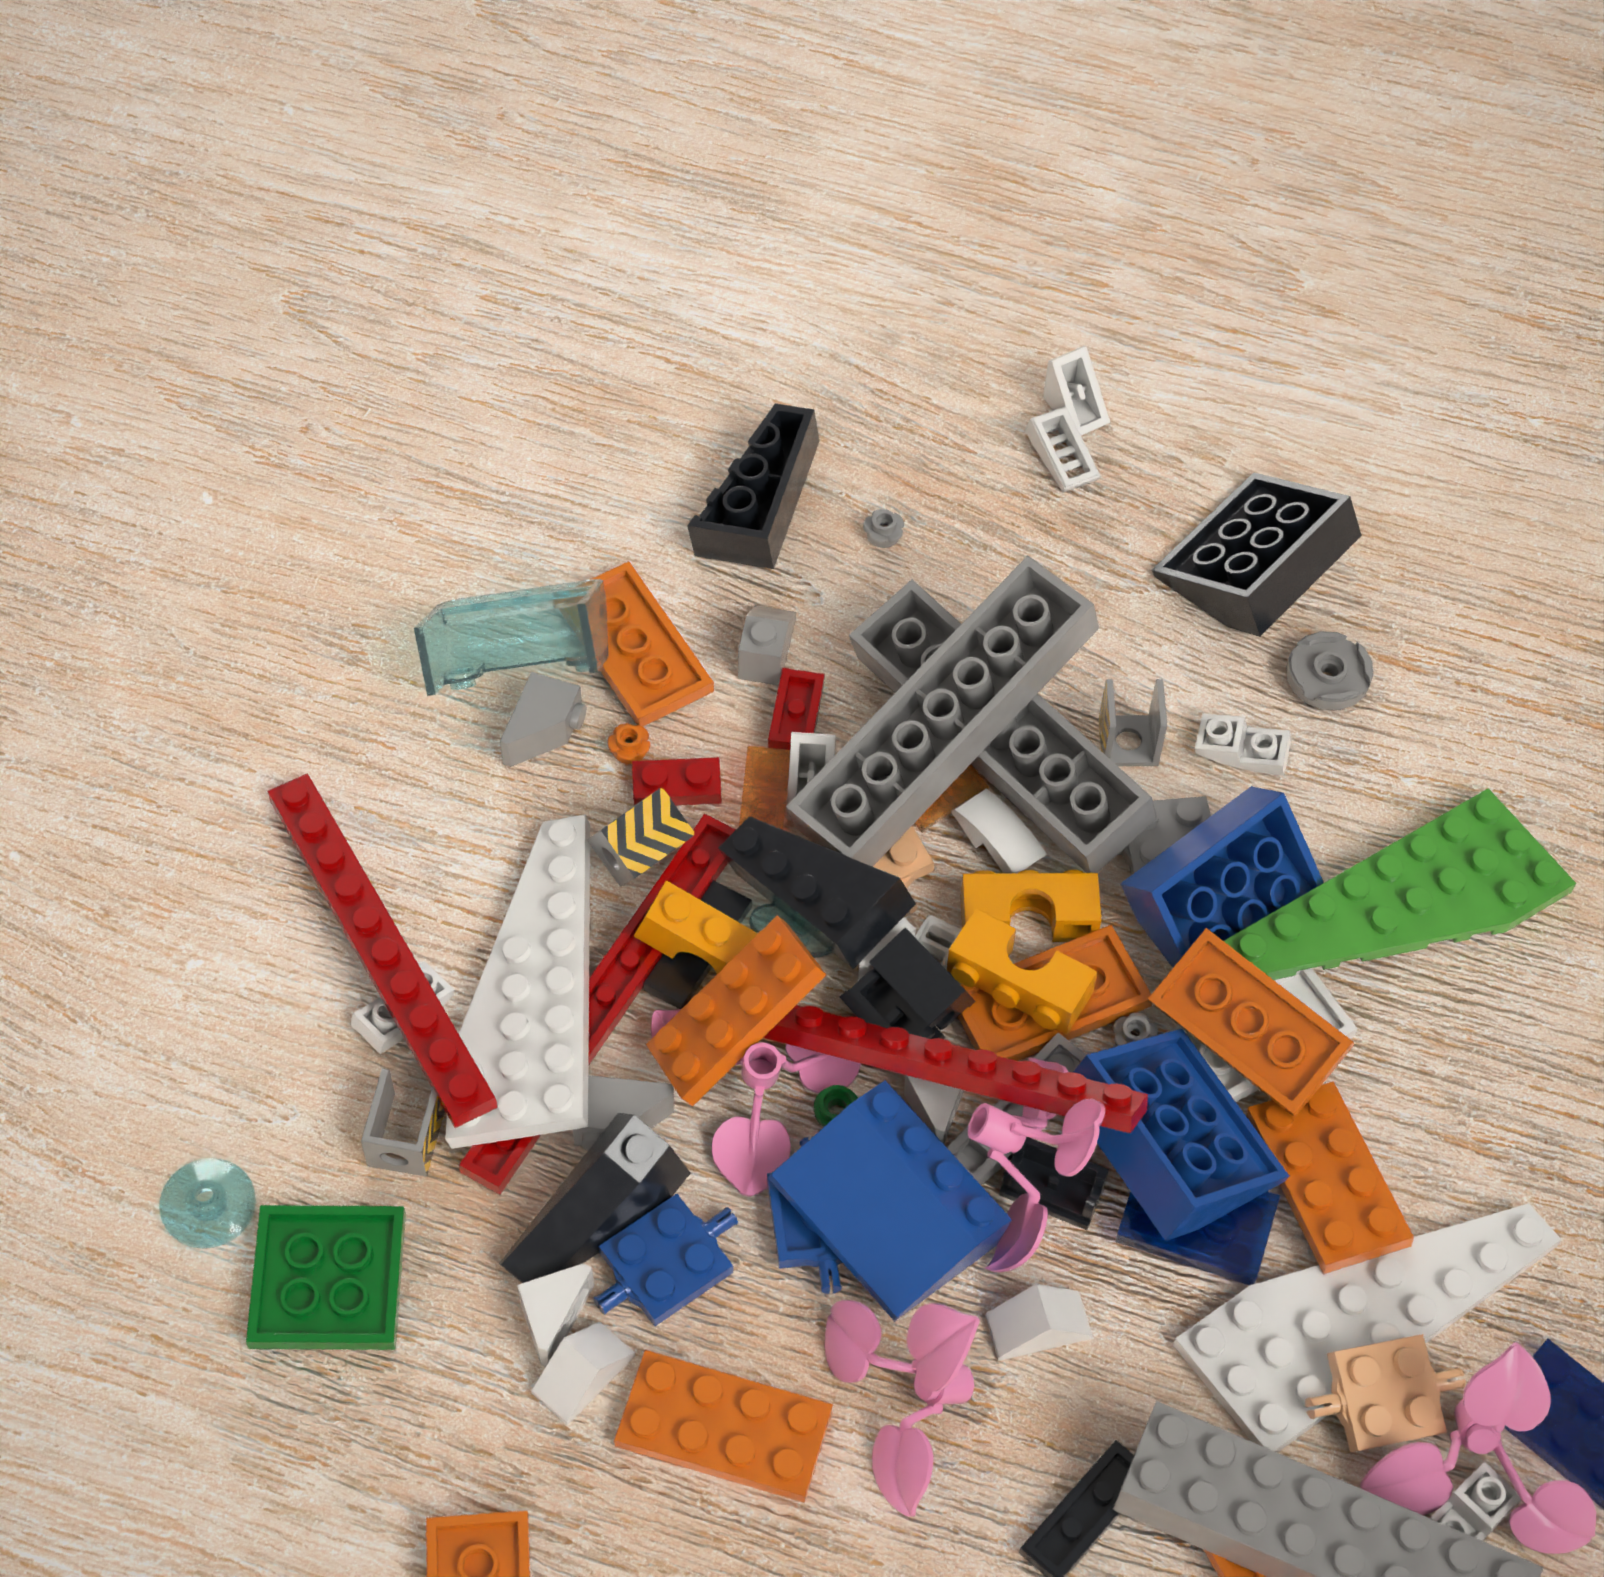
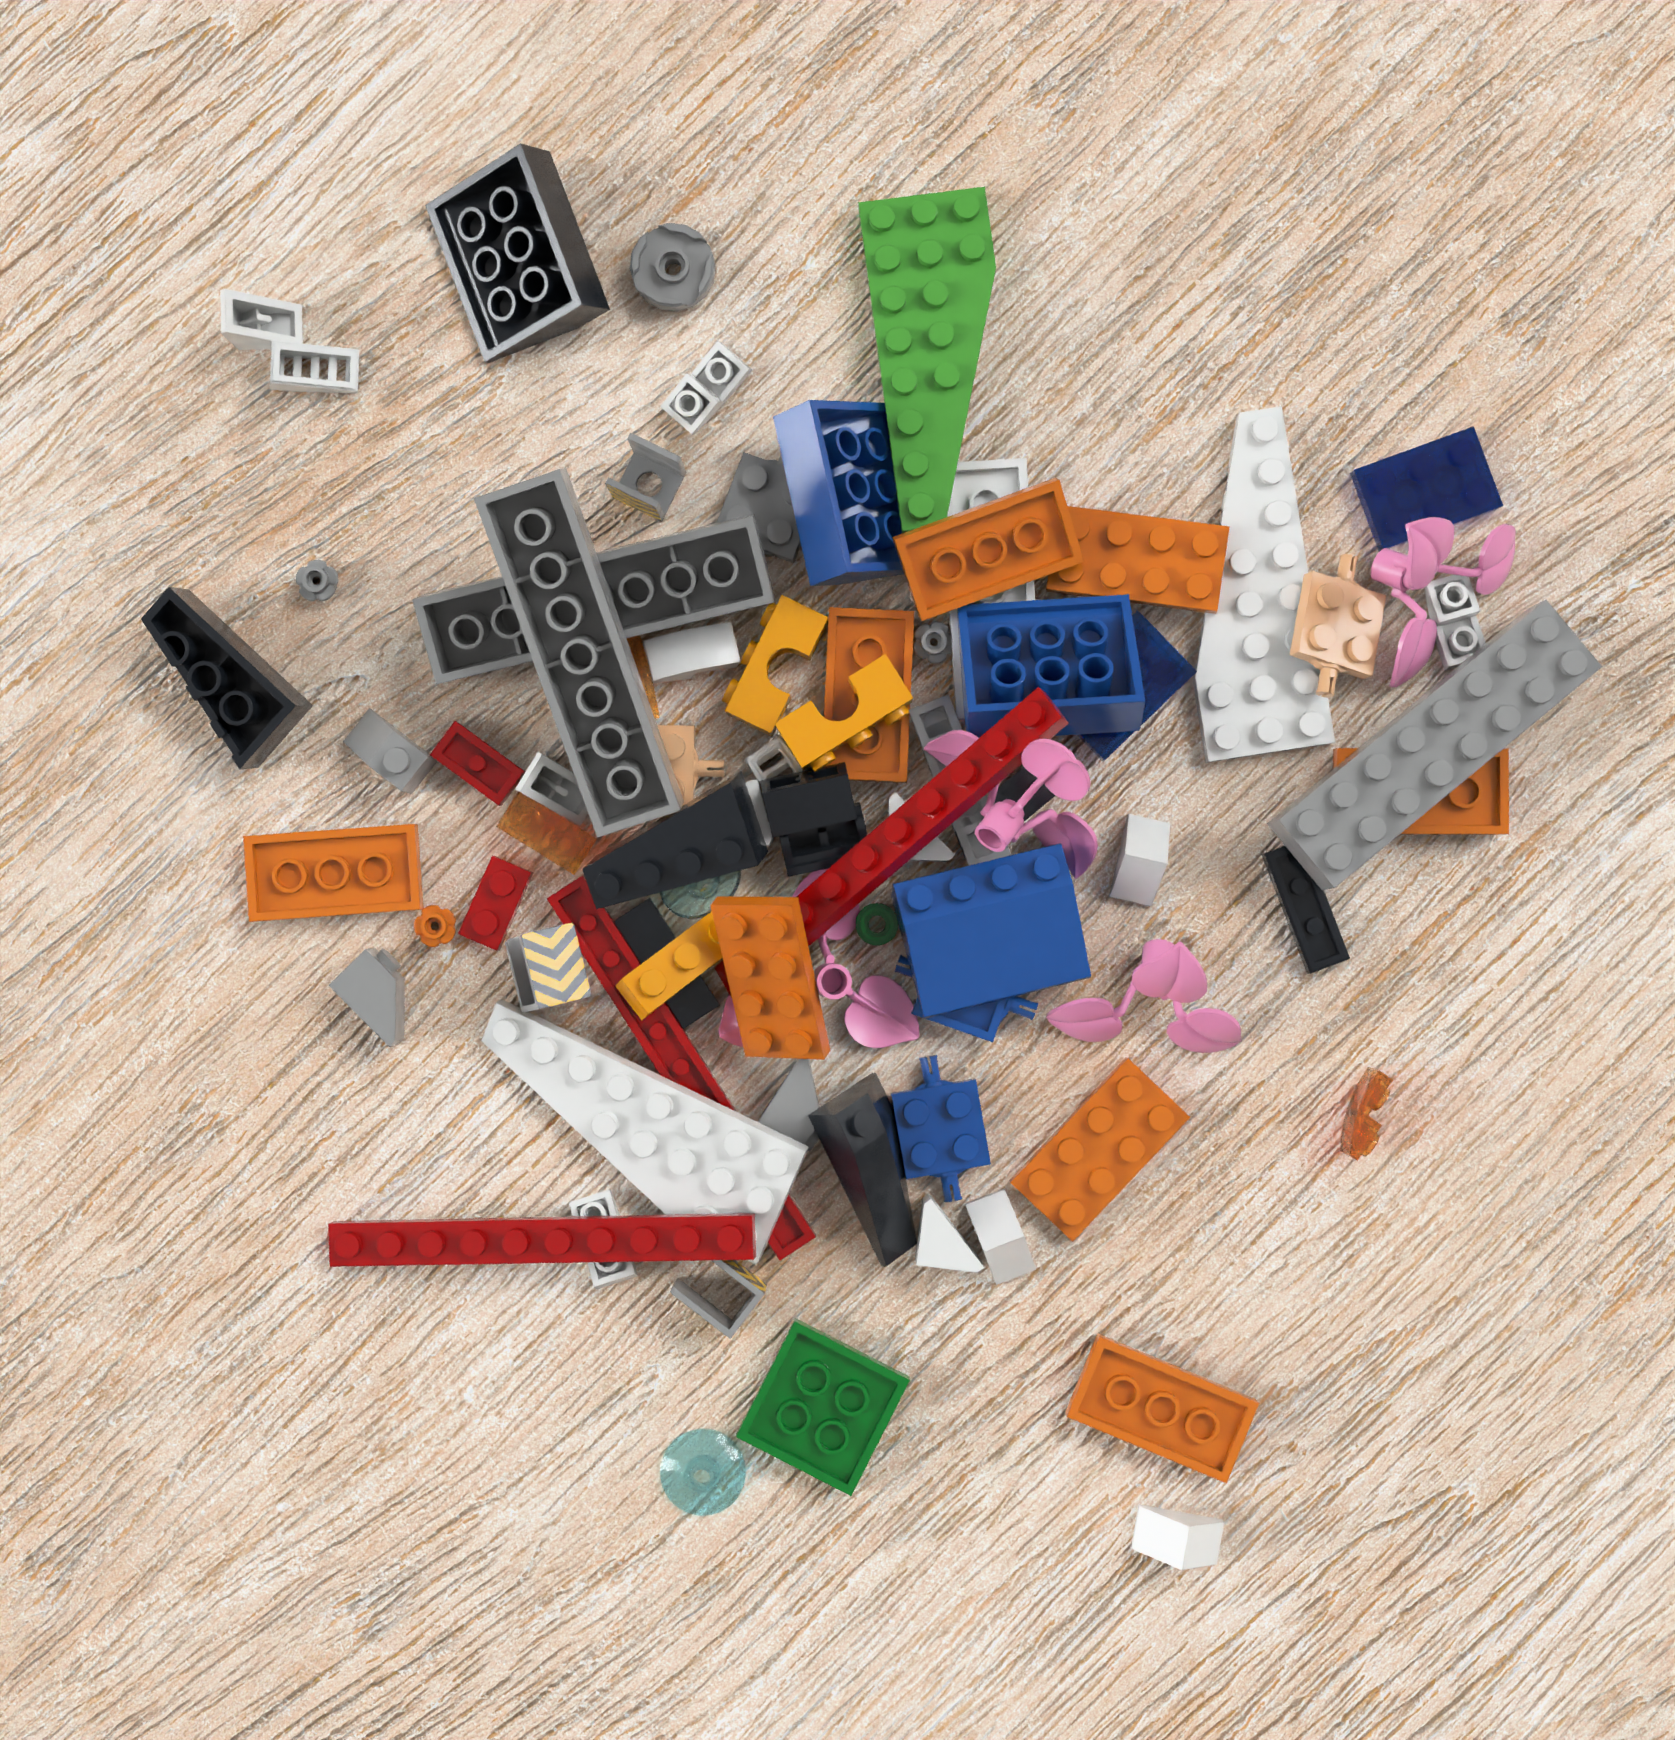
camera: 60 degrees left, 30 degrees up
clear light blue windscreen [414,579,609,696] -> none

